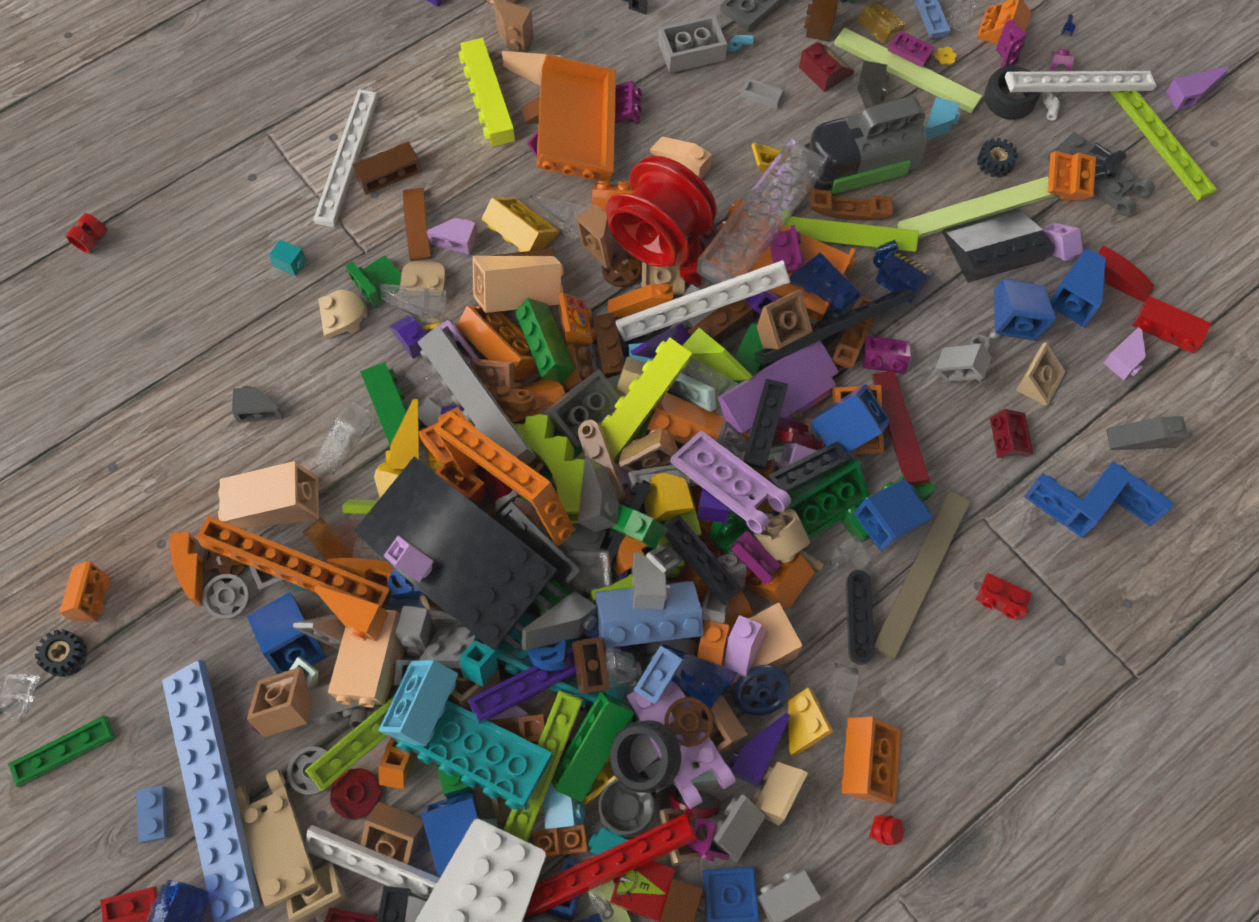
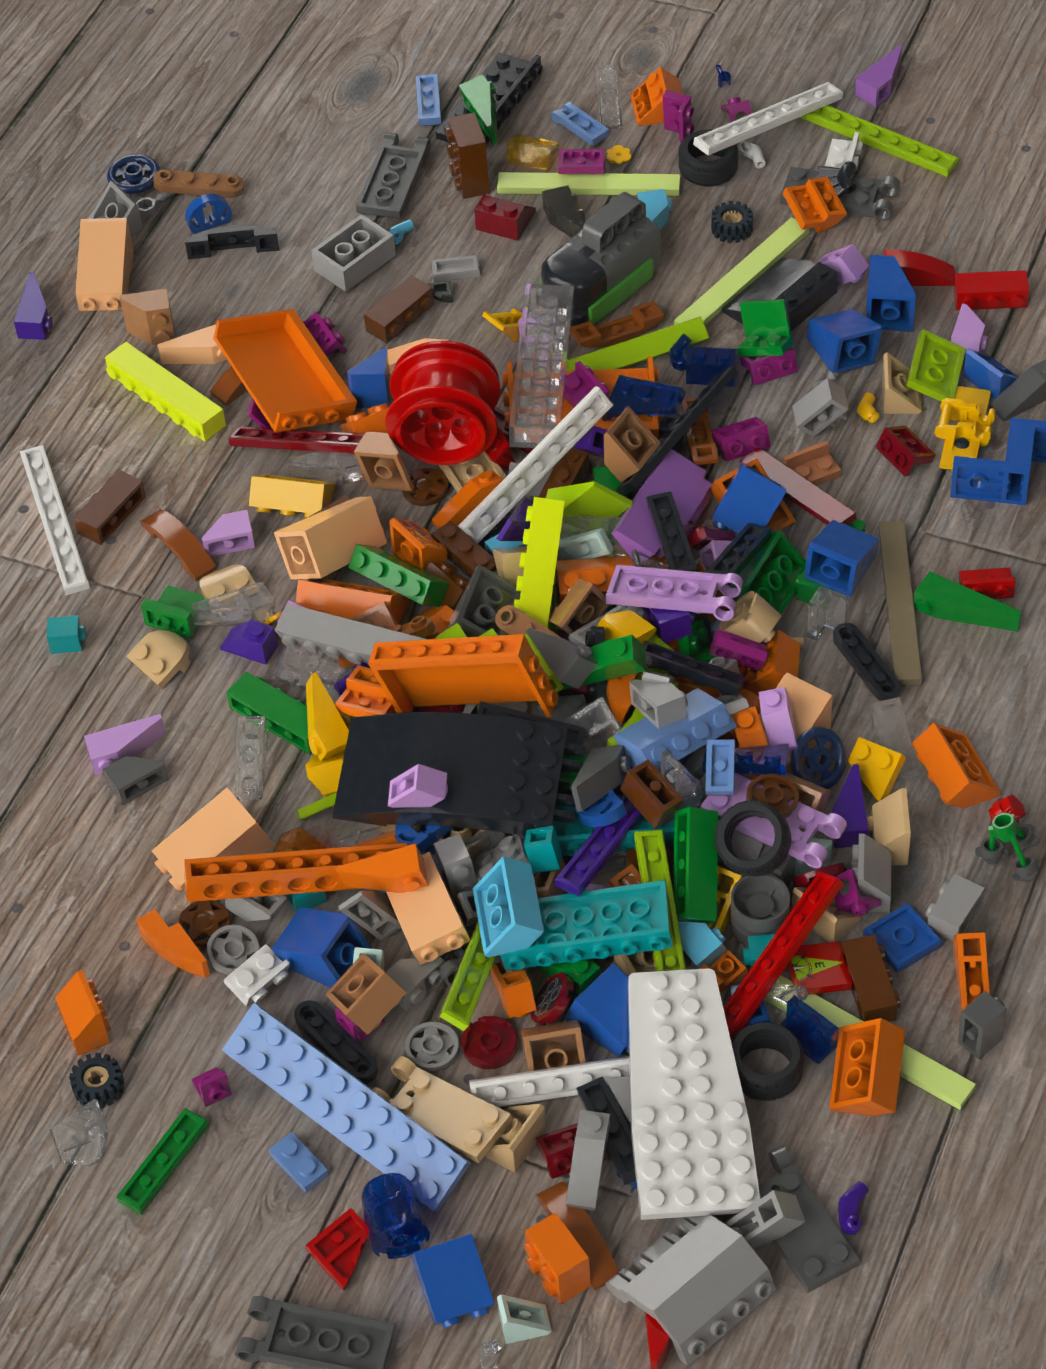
camera: 25 degrees left, 15 degrees down
none -> lavender slope [84,714,166,776]
none -> magenta bracket [192,1067,232,1107]
none -> white bracket [224,944,290,1006]
none -> dark red tile [228,427,364,454]
none -> black plate [294,1000,378,1084]
none -> blue slope [347,348,391,408]
none -> reddish brown brick [364,275,434,344]
none -> pearl dark grey tile [427,281,453,303]
none -> tile [530,973,574,1026]
none -> green bracket [737,299,793,357]
none -> magenta bracket [740,347,798,385]
none -> nougat bracket [783,441,841,486]
none -> white bracket [825,132,863,170]
none -> yellow arm [857,392,880,424]
none -> lime plate [906,329,966,402]
none -> green slope [914,571,1022,632]
none -> yellow piece [934,386,995,470]
none -> blue slope [964,348,1019,399]
none -> plant [975,813,1042,881]

